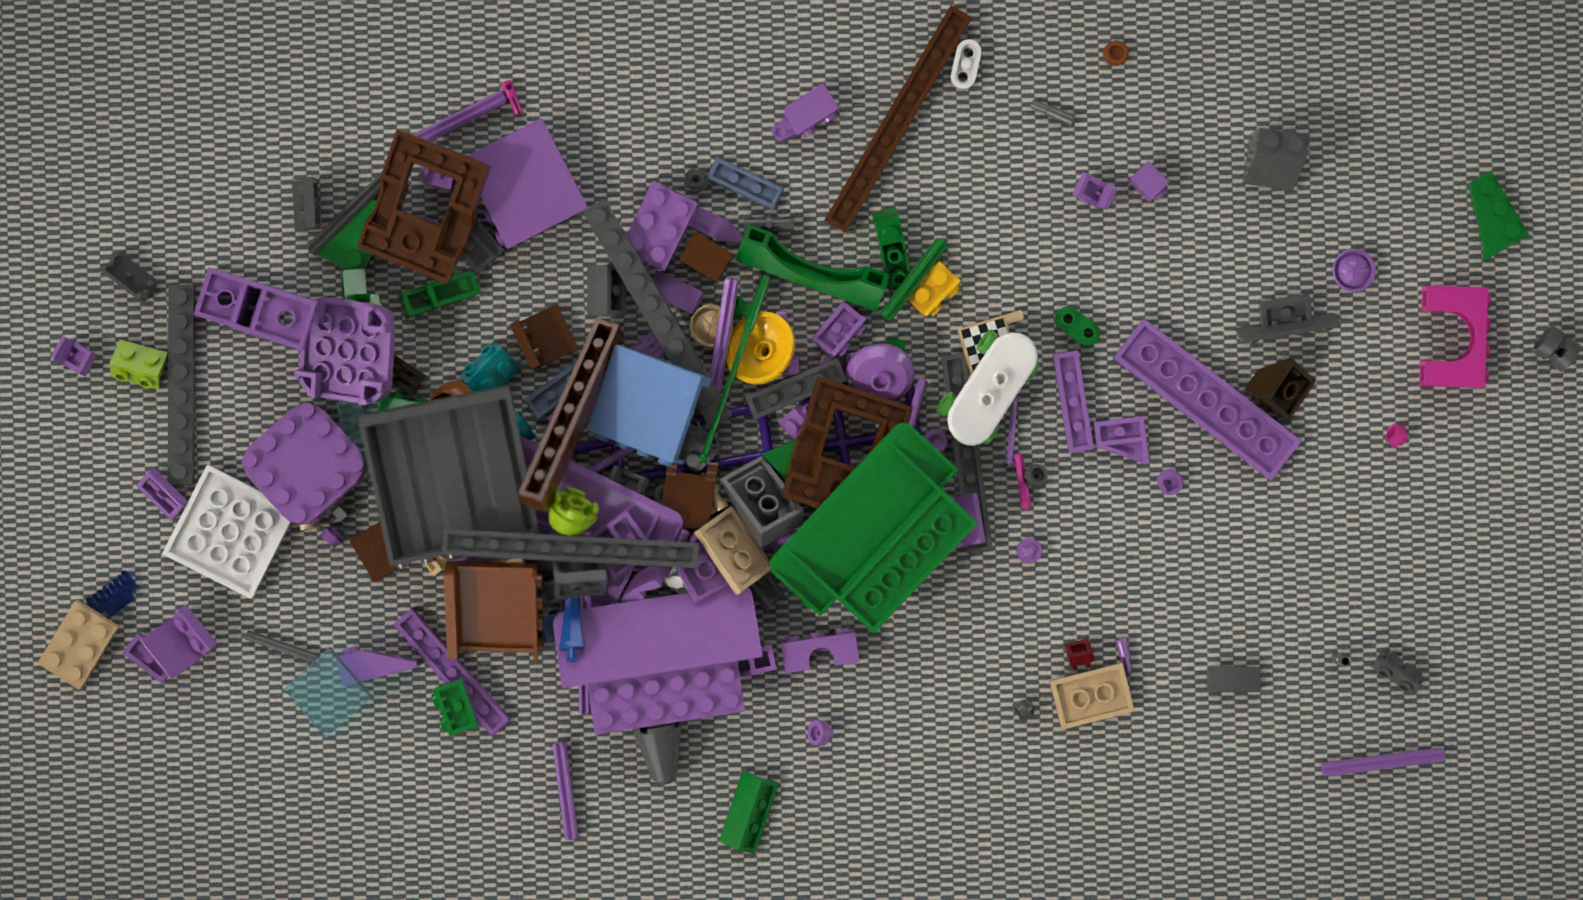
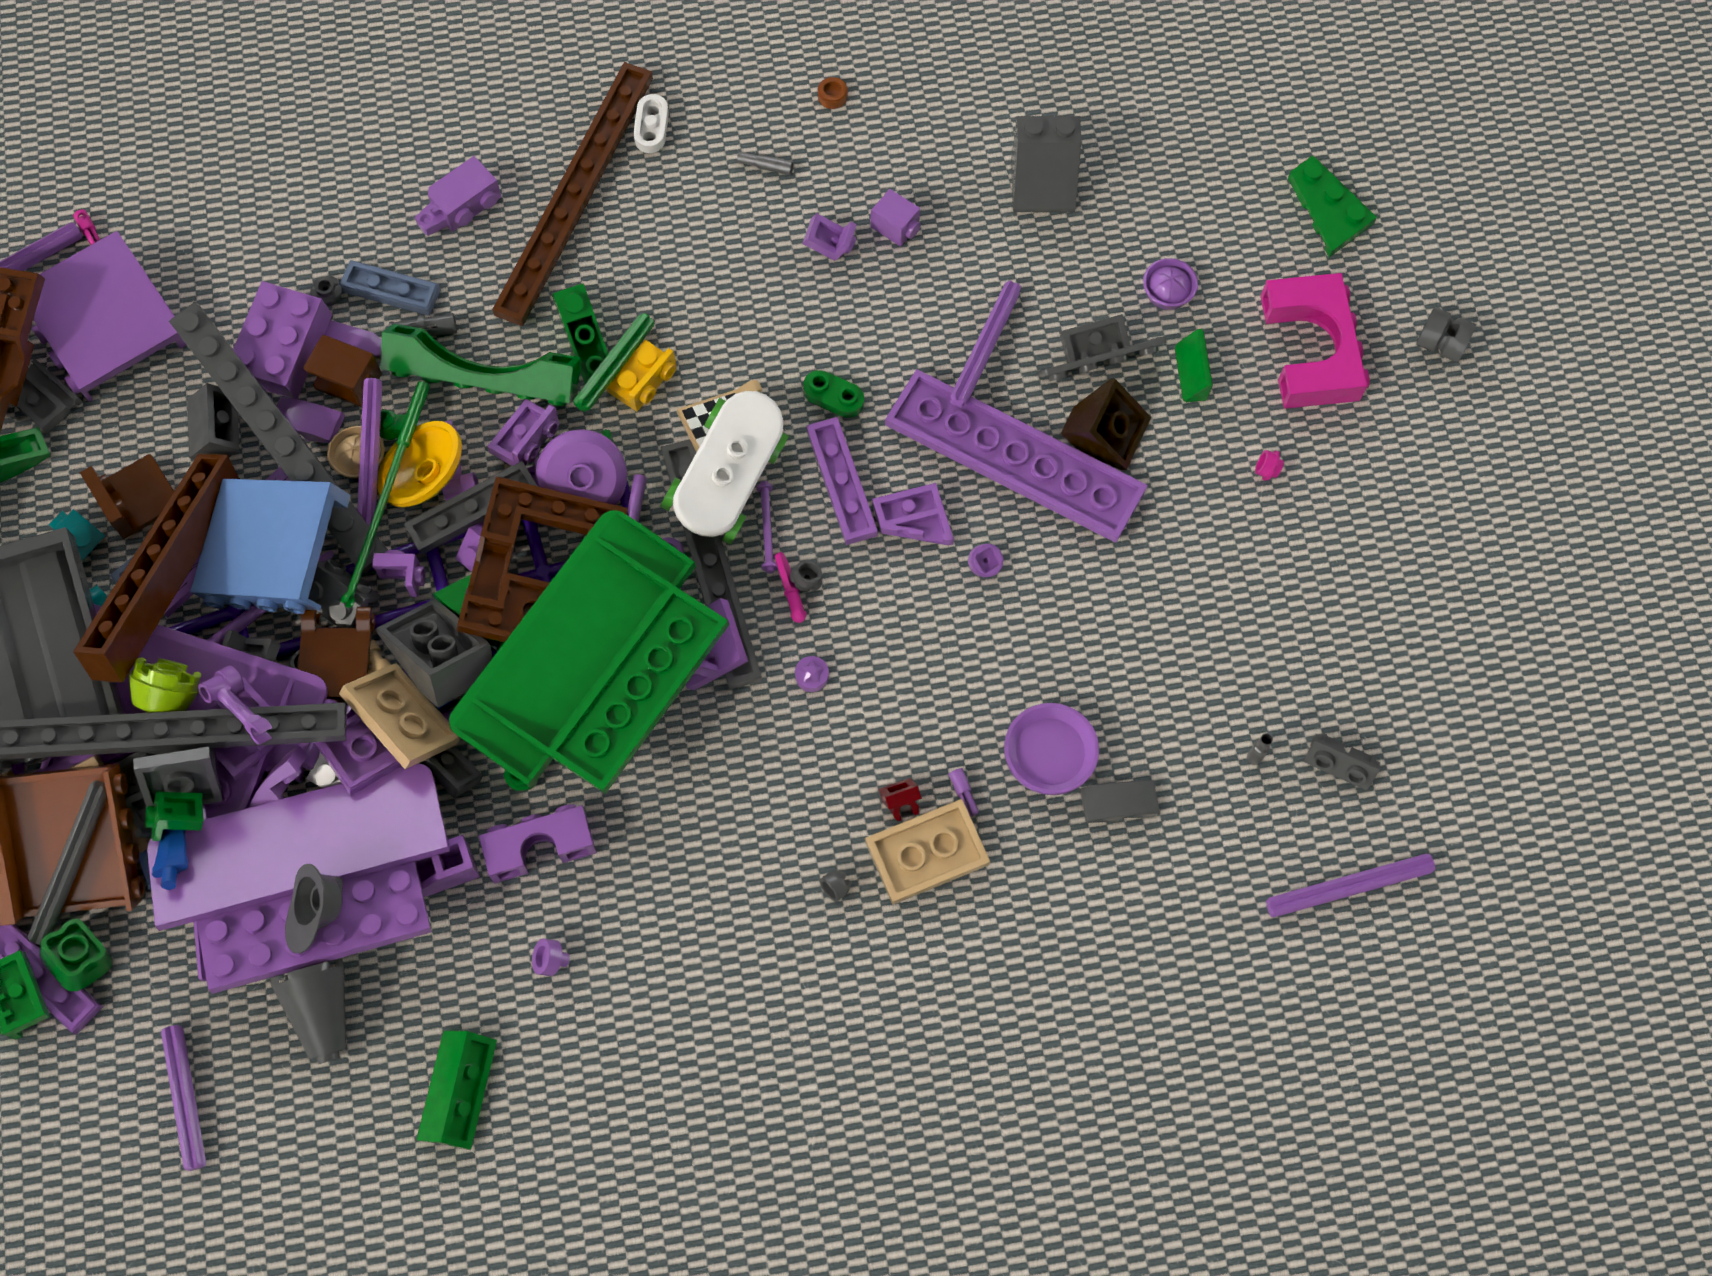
camera: 10 degrees left, 20 degrees down
none -> dark grey axle [28,780,107,945]
none -> green piece [39,918,113,991]
none -> green bracket [145,791,203,841]
none -> medium lavender brick [198,665,272,745]
none -> dark grey piece [285,864,343,953]
none -> medium lavender bracket [373,550,425,597]
none -> medium lavender axle [950,280,1021,408]
none -> medium lavender piece [1004,703,1099,795]
none -> green slope [1174,329,1213,402]

